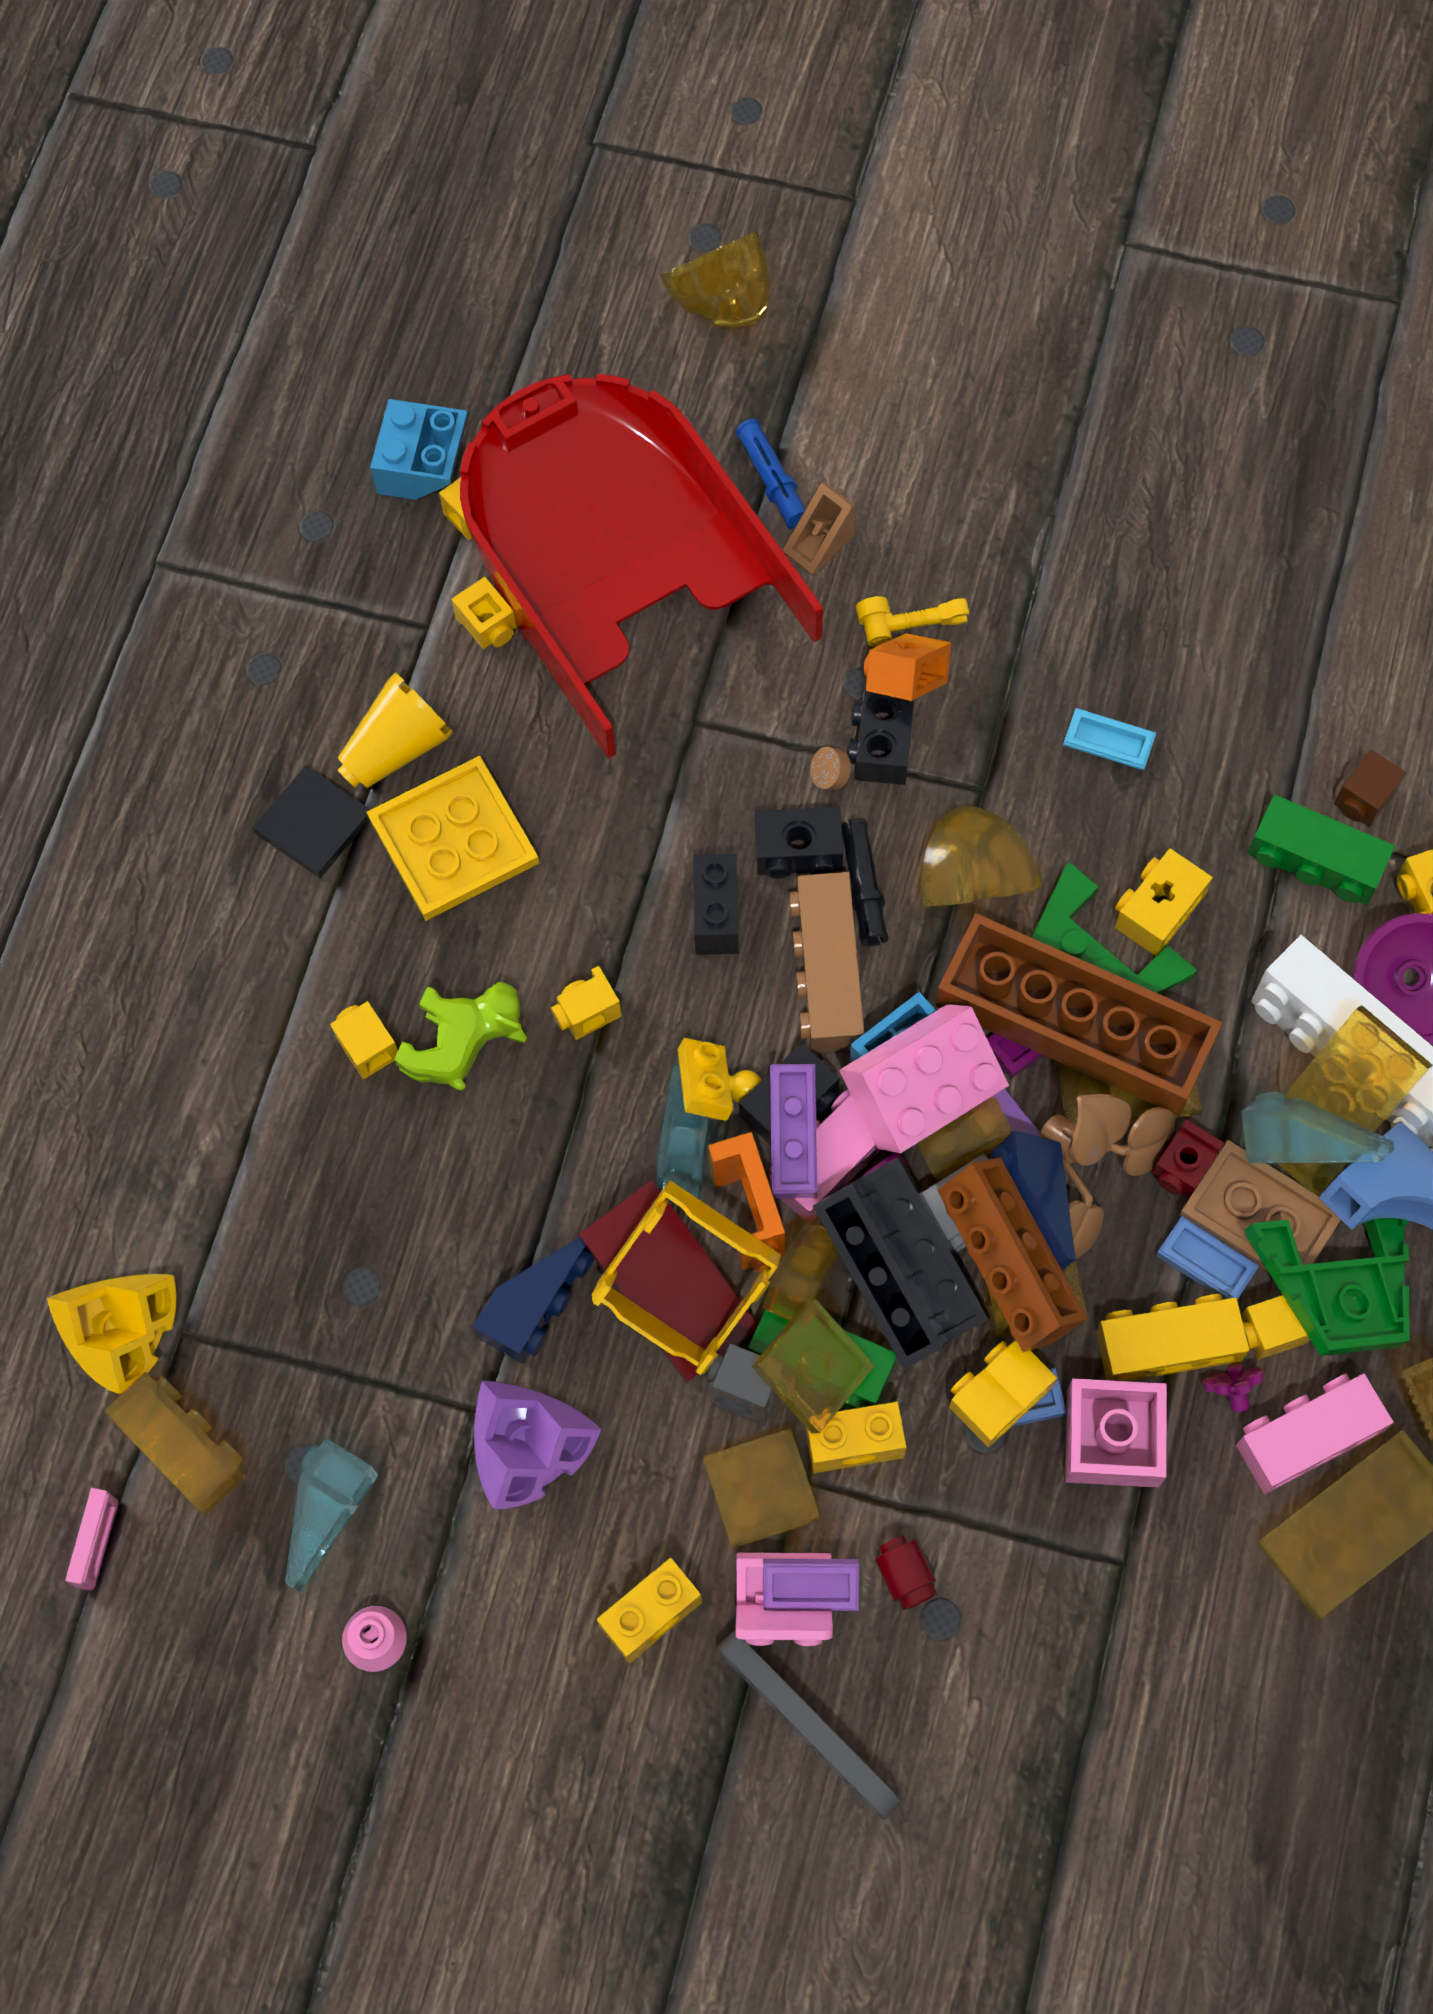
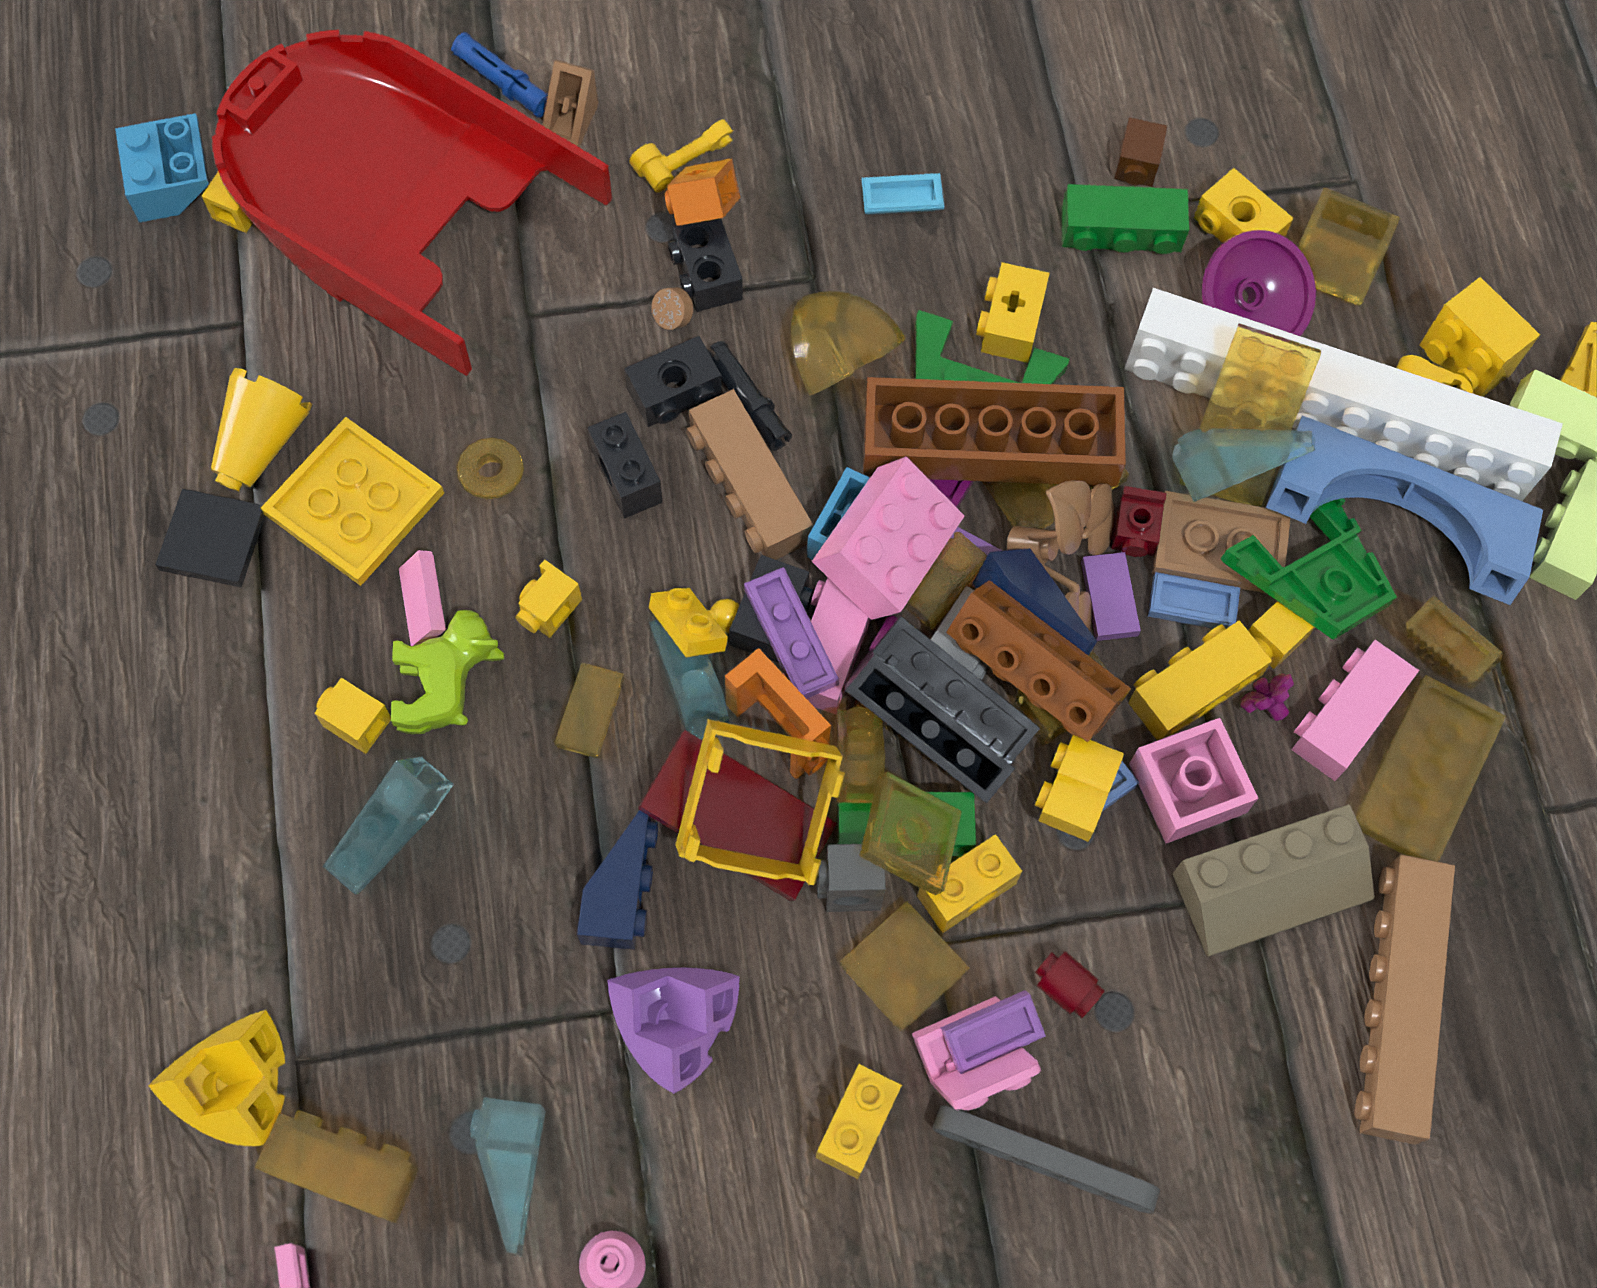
camera: 30 degrees left, 0 degrees up
yellow brick [451,577,517,650] -> none
none -> clear light blue slope [323,757,454,895]
none -> bright pink tile [399,550,446,646]
none -> clear yellow piece [457,438,524,499]
none -> clear yellow tile [555,663,624,758]
none -> medium lavender tile [1081,552,1141,641]
none -> dark tan slope [1172,804,1375,958]
none -> medium nougat brick [1355,855,1455,1145]

